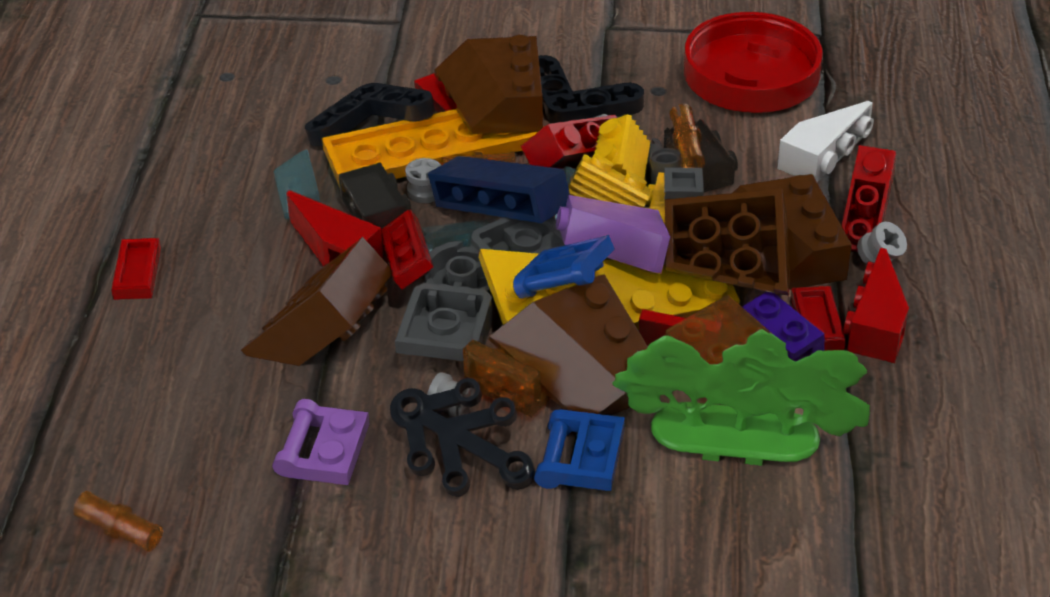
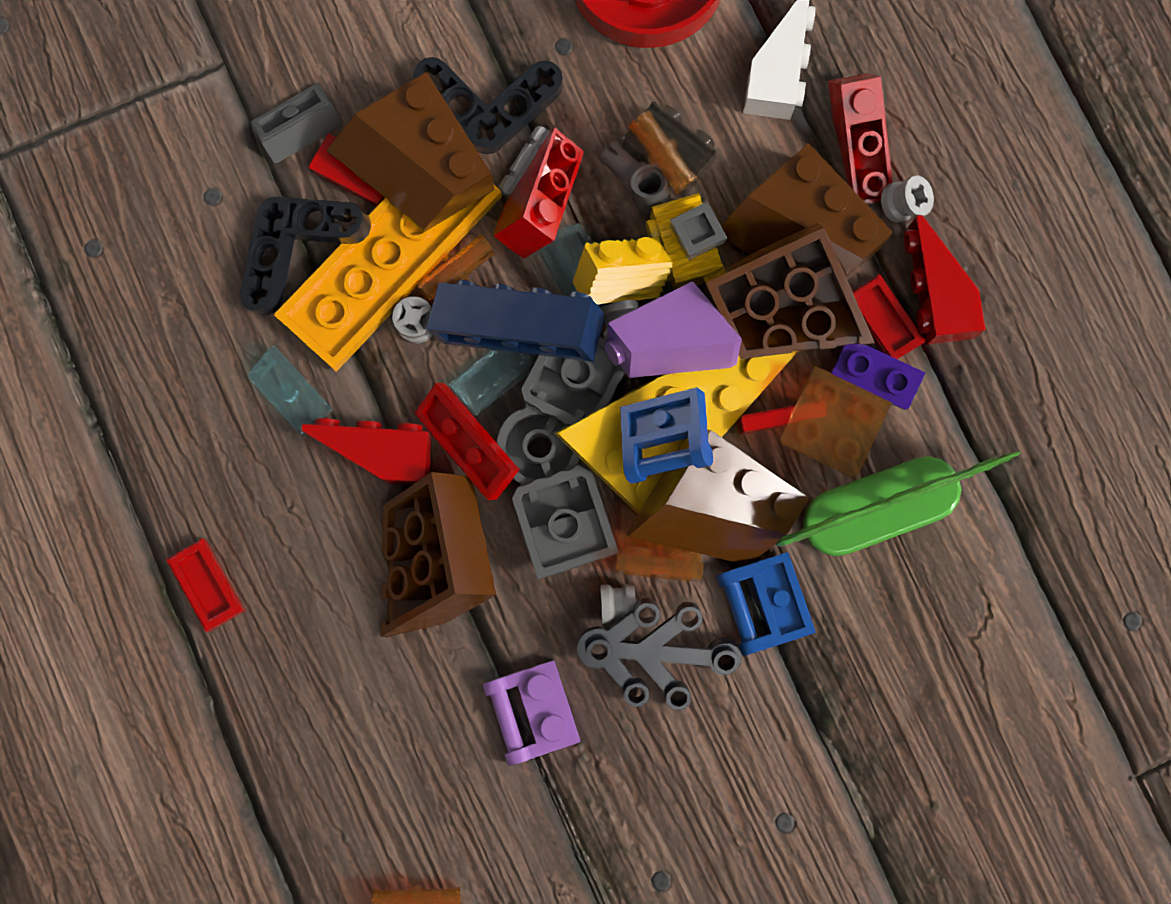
camera: 30 degrees left, 40 degrees up
clear smoke brick [339,162,412,229] -> none
yellow brick [594,114,651,179] -> none
none -> dark grey slope [250,83,342,163]

